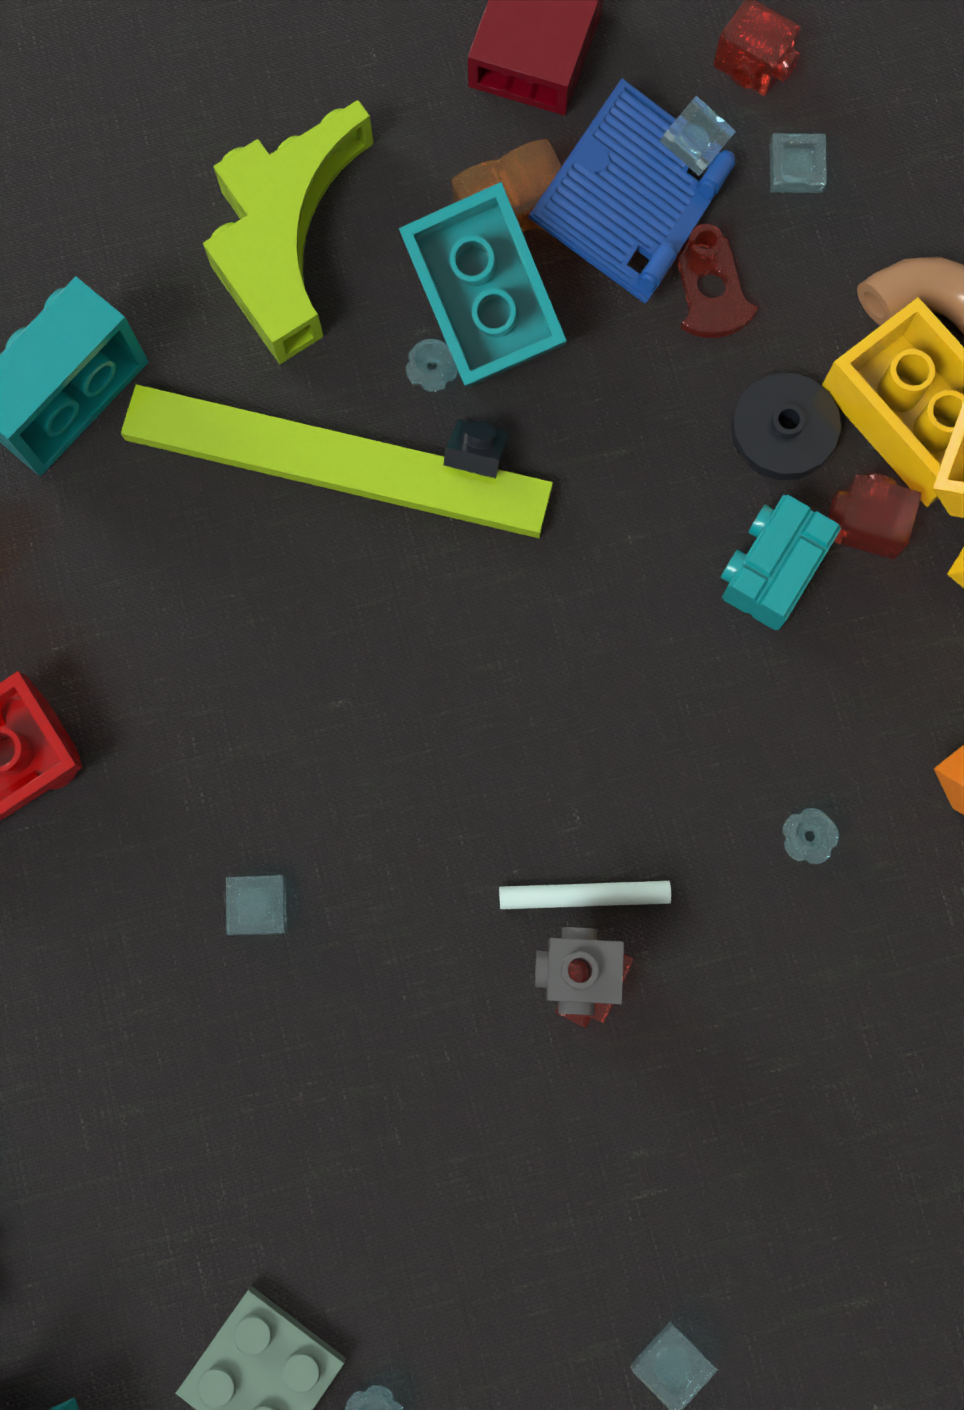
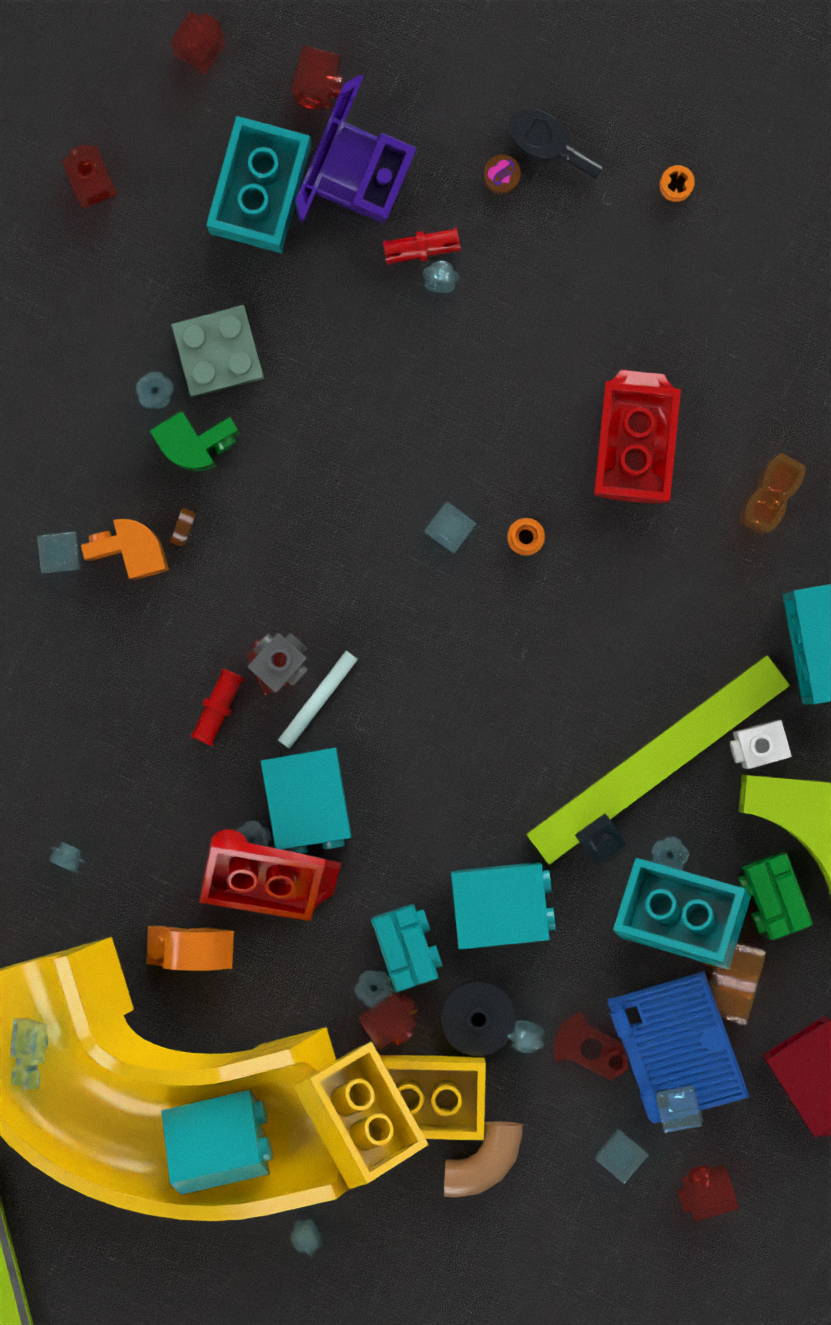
camera: 125 degrees right, 10 degrees up
none -> orange brick [81,519,169,580]
none -> green brick [150,411,240,472]
none -> reddish brown tile [170,507,196,547]
none -> red pin [190,668,244,746]
none -> red slope [199,830,341,921]
none -> teal brick [261,747,352,854]
none -> clear light blue plate [355,970,392,1007]
none -> teal brick [451,862,555,949]
none -> orange plate [507,518,545,556]
none -> clear light blue plate [508,1020,544,1053]
none -> white brick [730,720,792,769]
none -> green brick [737,852,813,940]

